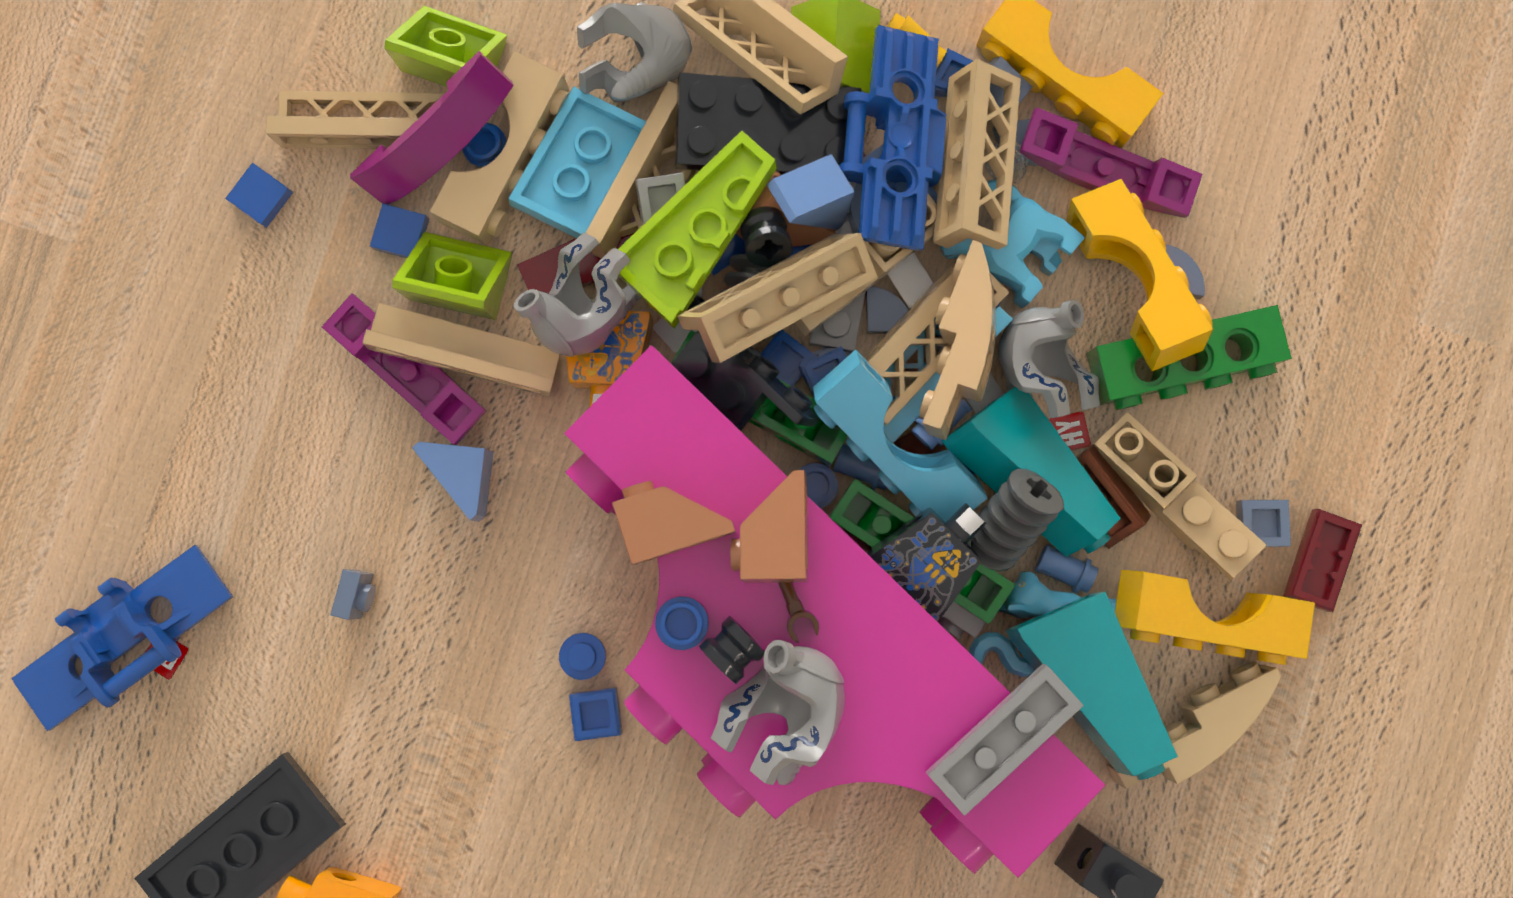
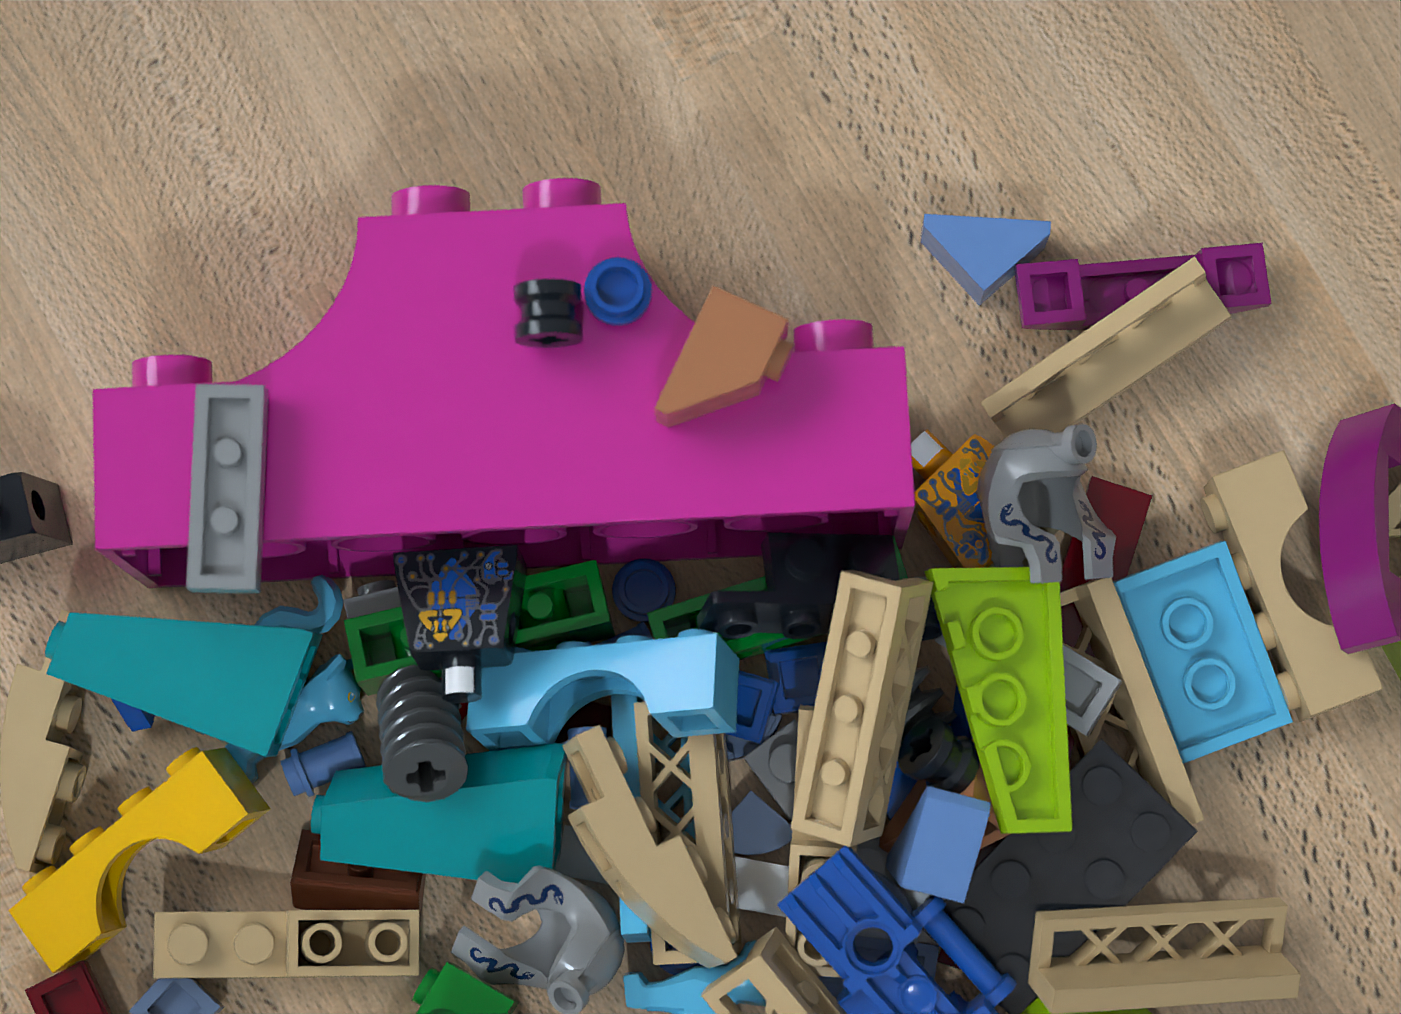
camera: 135 degrees right, 5 degrees down
sand blue plate [330,569,376,620] -> none
blue tile [370,203,429,259] -> none
lime slope [392,232,512,320] -> none
blue plate [462,123,507,168] -> none
blue plate [559,633,606,680] -> none
blue tile [569,687,622,741] -> none
light grey piece [577,2,692,102] -> none
light grey piece [711,640,845,785] -> none
nougat slope [730,470,808,583] -> none
reddish brown hand [778,582,819,643] -> none
red sticker [1049,411,1091,450] -> none

